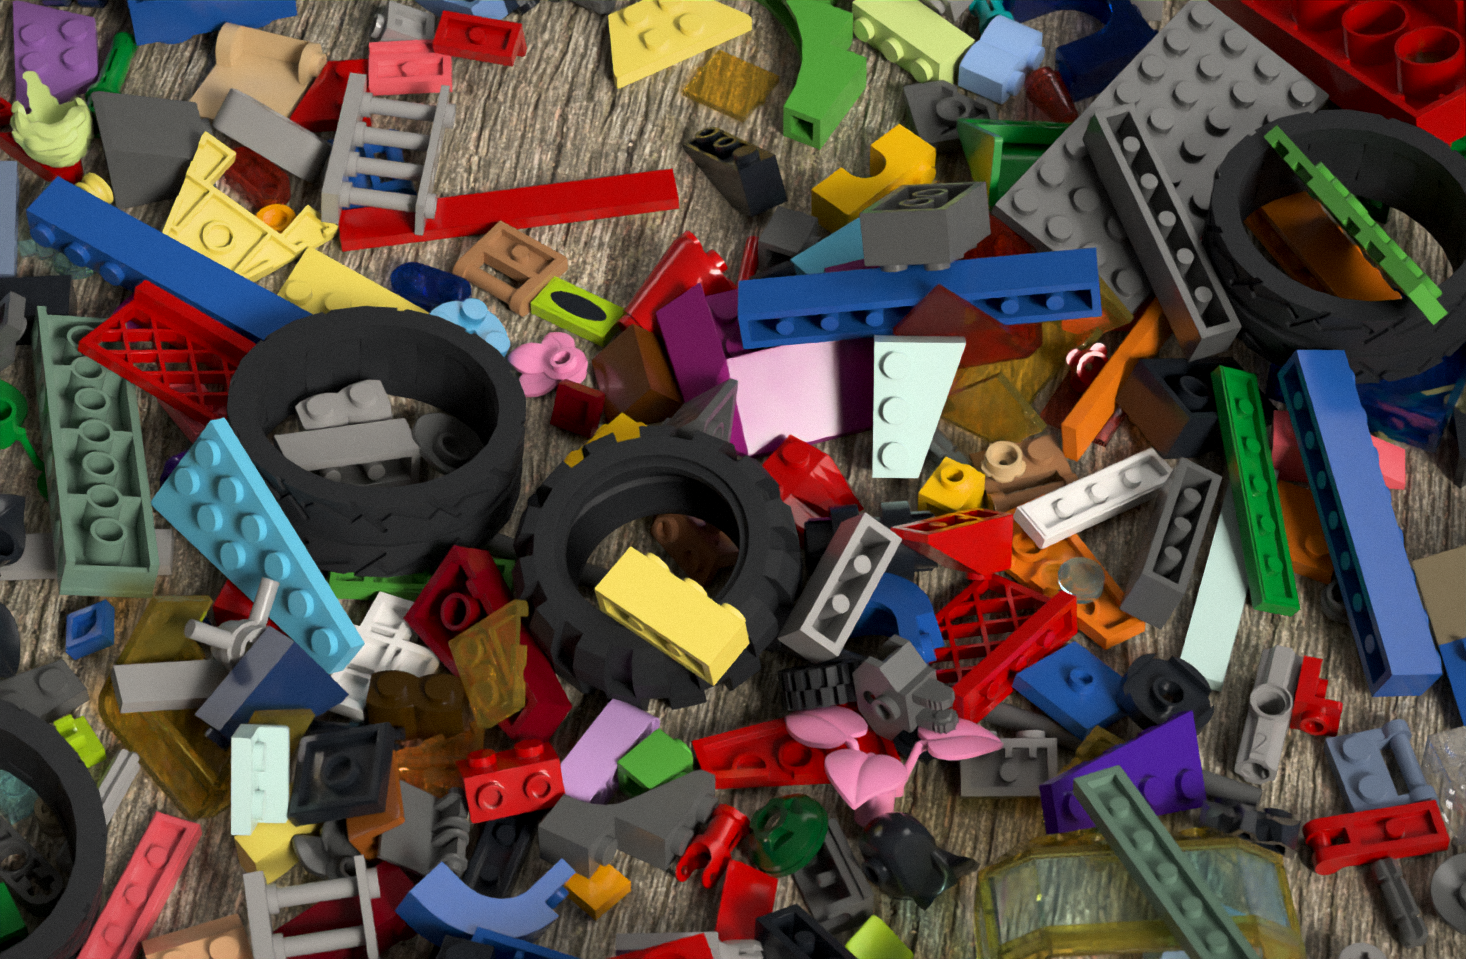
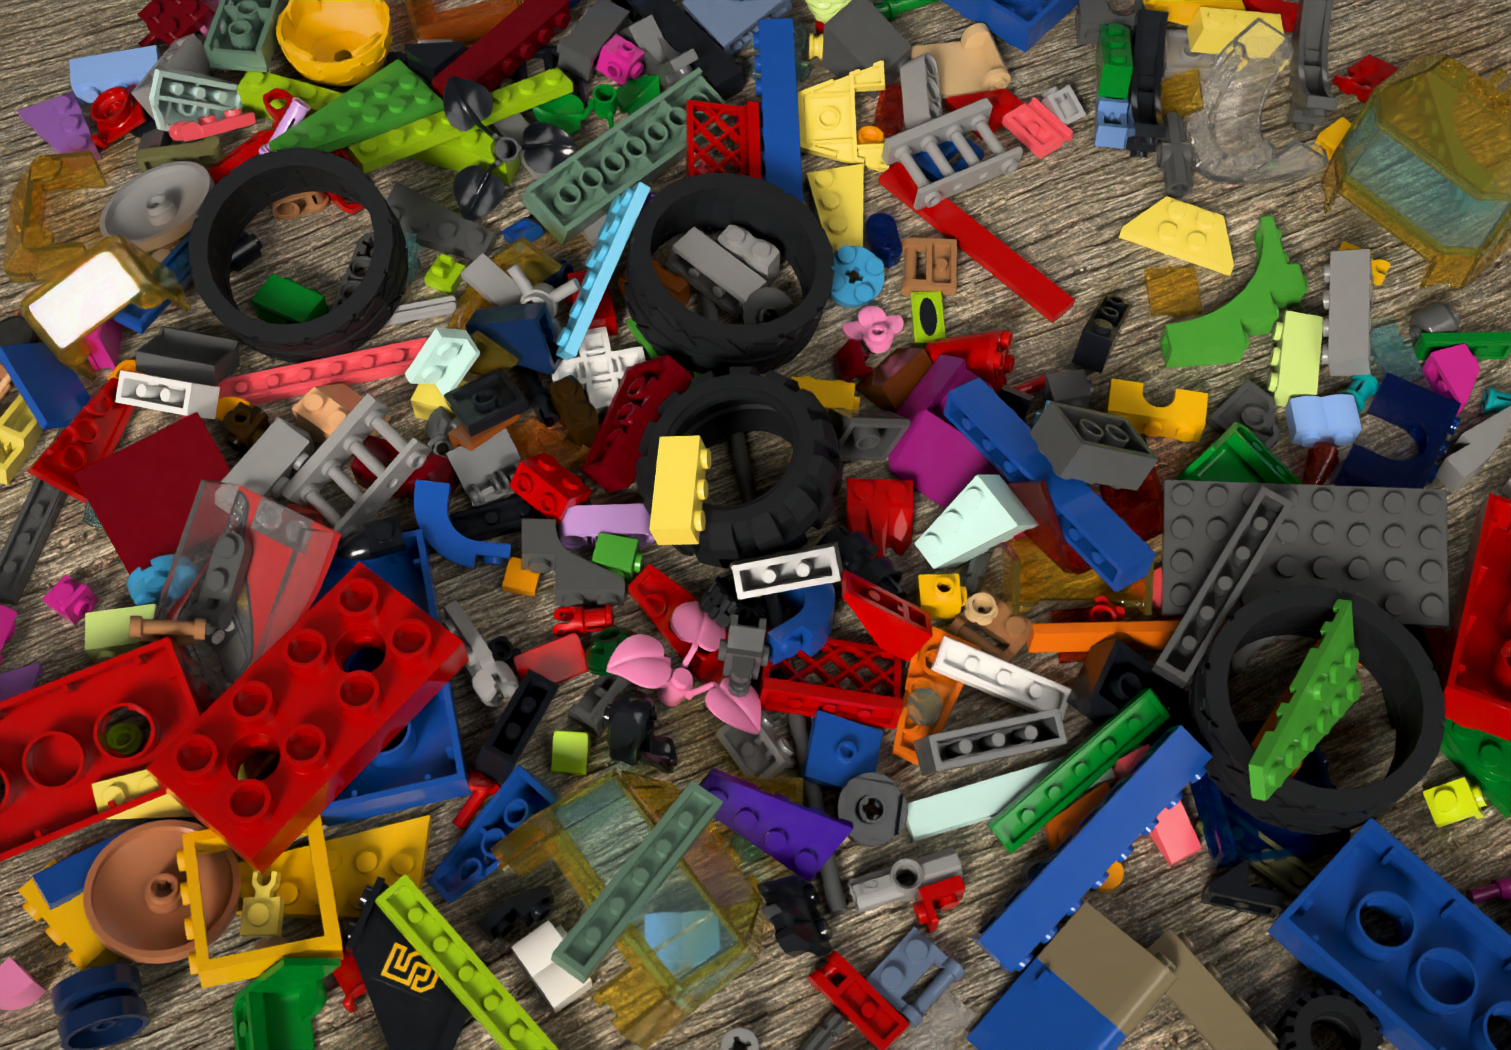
camera: 55 degrees right, 10 degrees up
red panel [432,10,527,67] -> none
clear yellow wing [448,599,529,728] -> none

